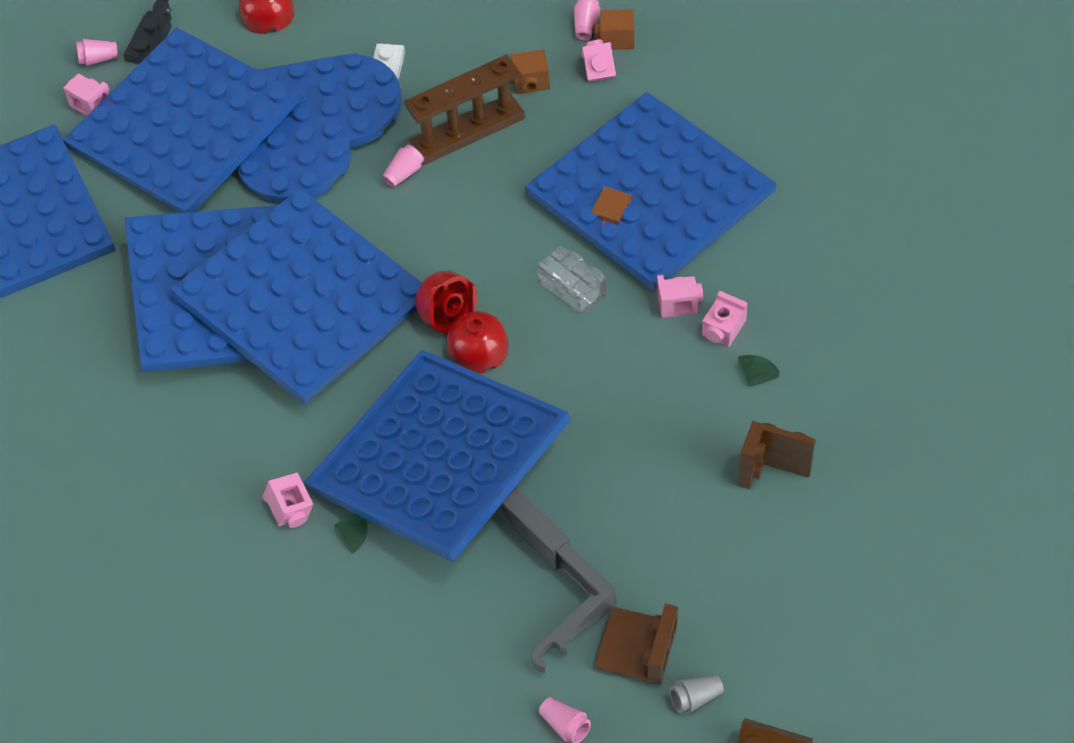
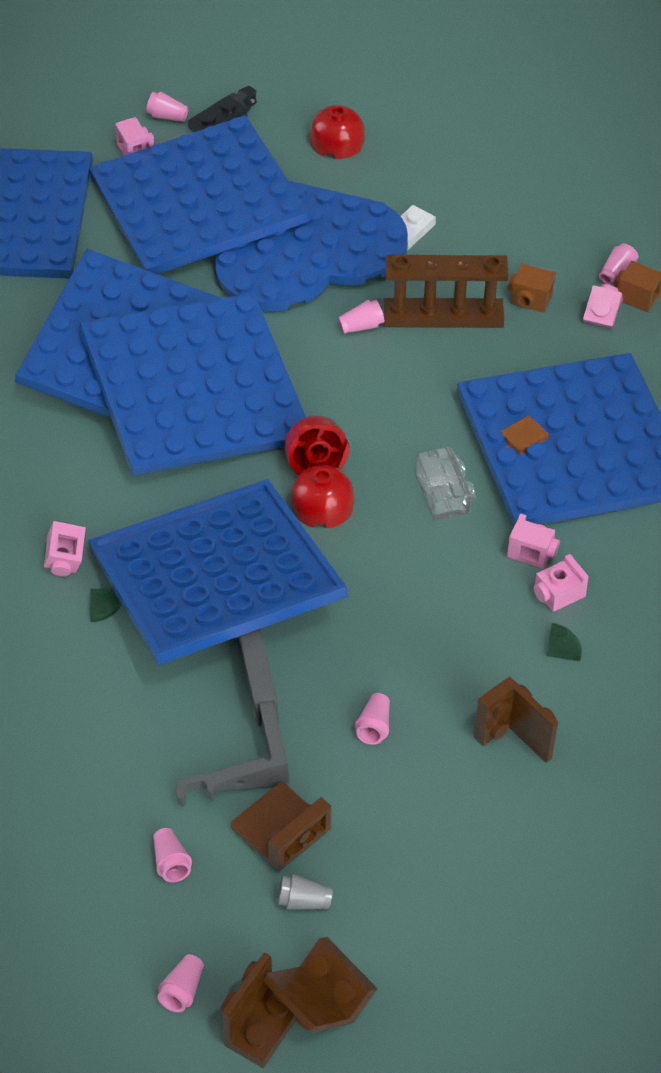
camera: 25 degrees right, 5 degrees down
none -> bright pink cone [355,693,390,745]

